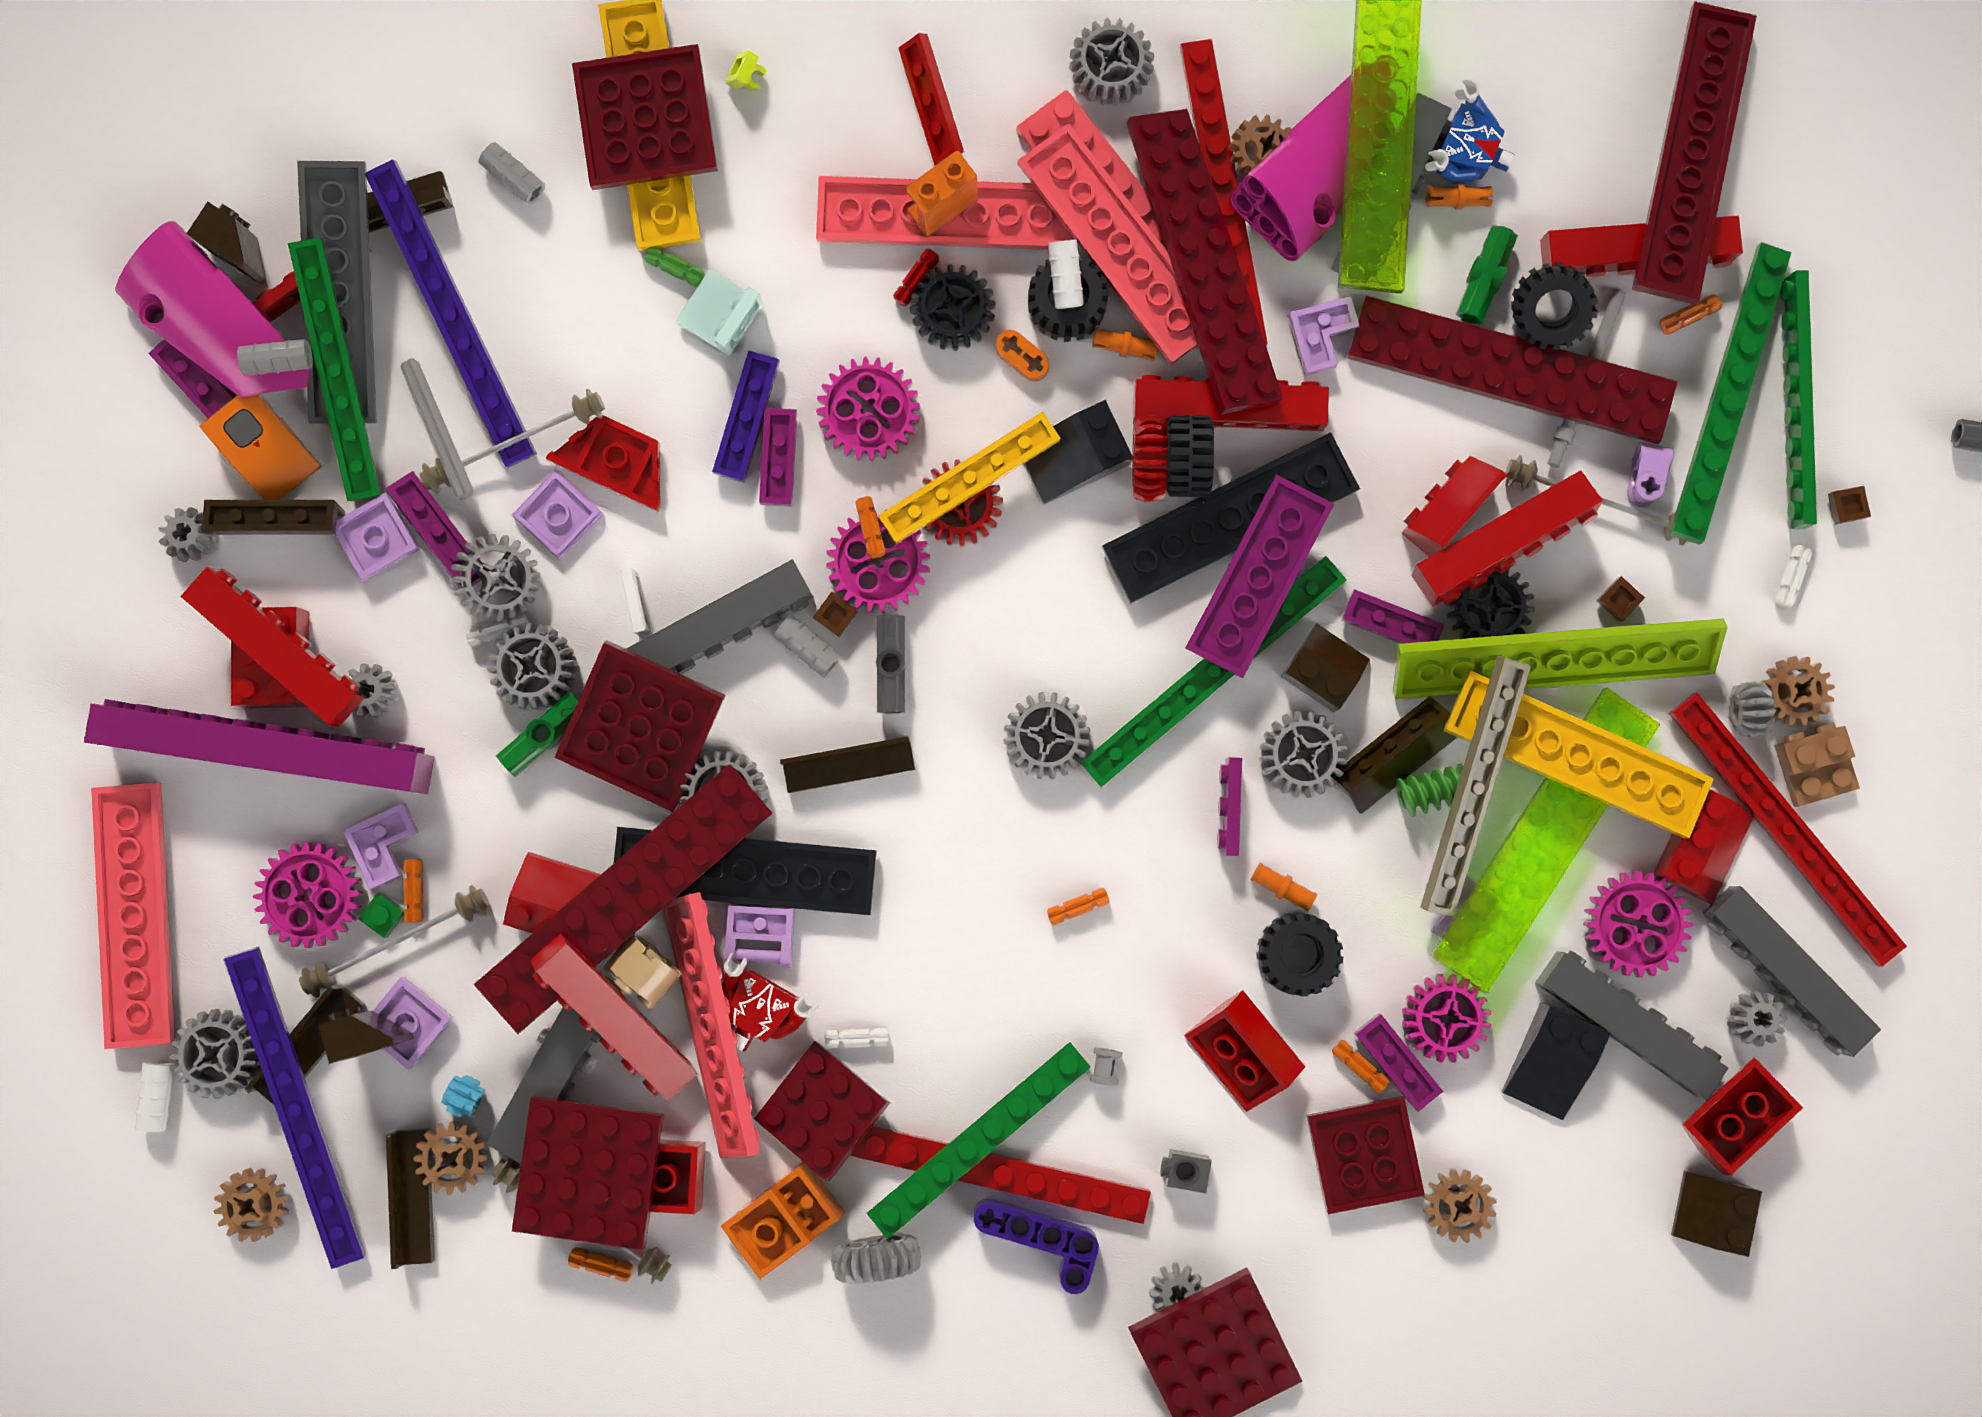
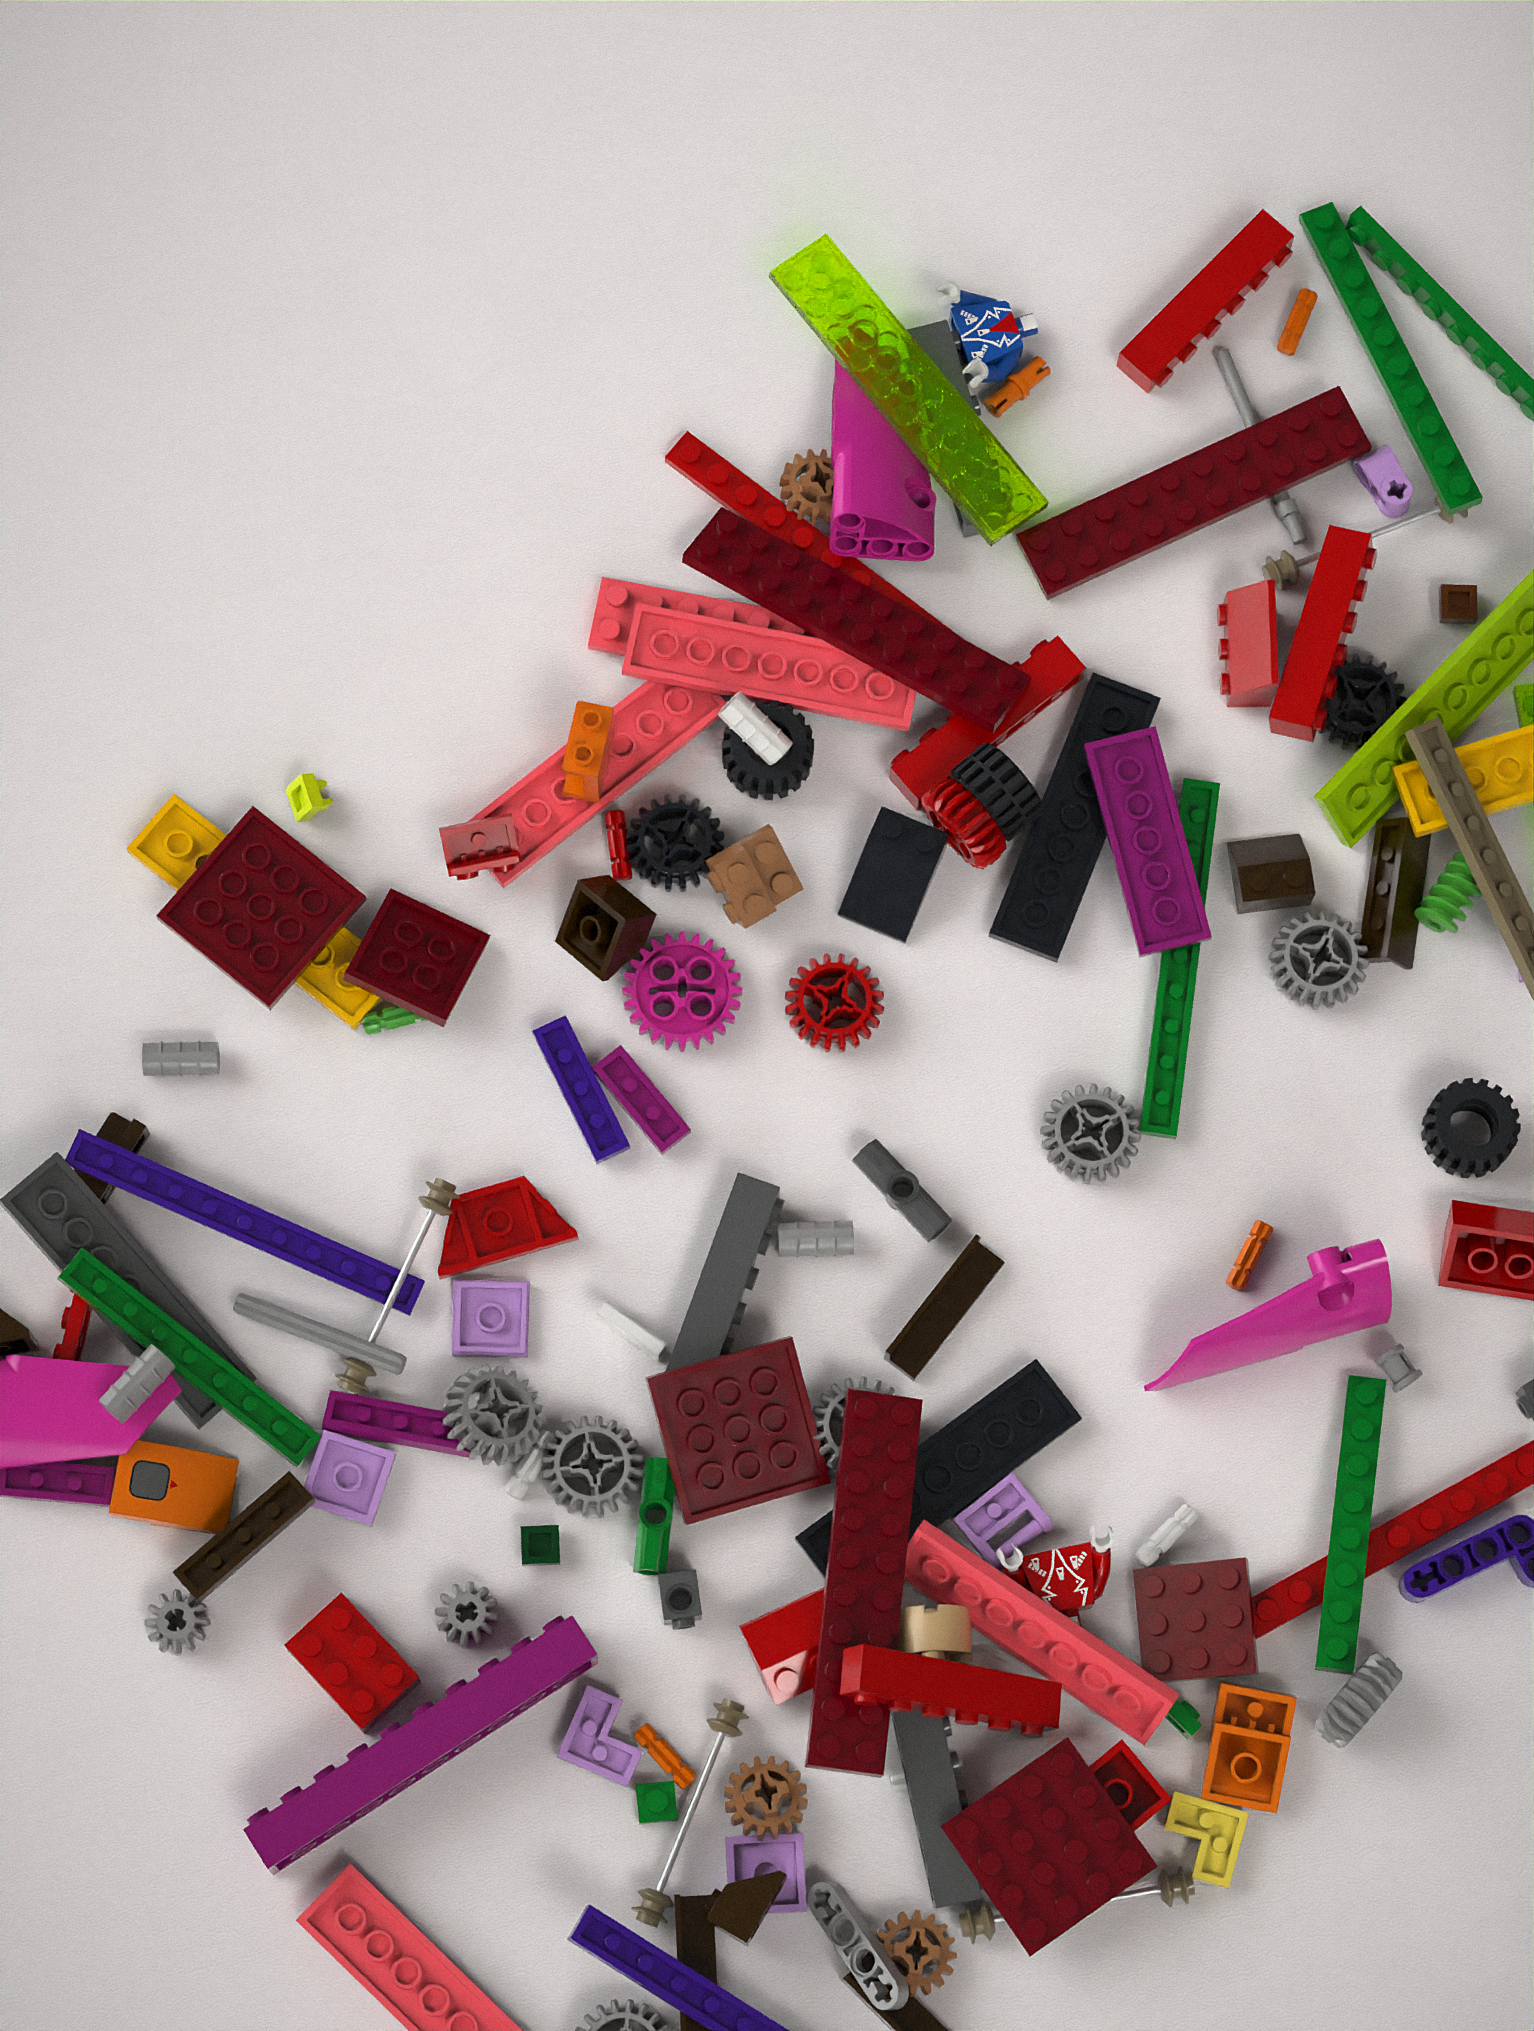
camera: 45 degrees left, 10 degrees down
red brick [180,567,365,728] -> none
dark pink gear [253,842,363,948] -> none
medium azure gear [441,1075,485,1118] -> none
orange axle [568,1247,633,1282] -> none
light aqua bracket [676,270,763,356] -> none
reddish brown plate [812,592,858,637] -> none
dark pink gear [826,509,930,614] -> none
orange axle [855,496,886,559] -> none
yellow plate [878,411,1060,544] -> none
red plate [898,33,964,165] -> none
orange beam [996,330,1049,382] -> none
light grey gear [1069,17,1154,106] -> none
orange pin [1092,327,1158,361] -> none
magenta plate [1217,757,1242,856] -> none
orange pin [1250,862,1317,912] -> none
lavender plate [1288,296,1359,376] -> none
magenta plate [1341,589,1445,644] -> none
green piece [1455,225,1518,325] -> none
black tyre [1511,263,1598,350] -> none
dark red plate [1632,1,1757,305] -> none
none -> dark red plate [343,888,491,1027]
none -> red bracket [439,813,522,880]
none -> dark green plate [520,1525,560,1567]
none -> dark brown slope [555,875,657,982]
none -> dark grey brick [658,1570,702,1630]
none -> medium nougat plate [705,824,804,929]
none -> medium nougat gear [724,1756,808,1841]
none -> light grey beam [807,1882,909,2010]
none -> dark pink panel [1144,1238,1392,1391]
none -> light yellow plate [1163,1791,1249,1889]
none -> green plate [1165,1700,1202,1740]

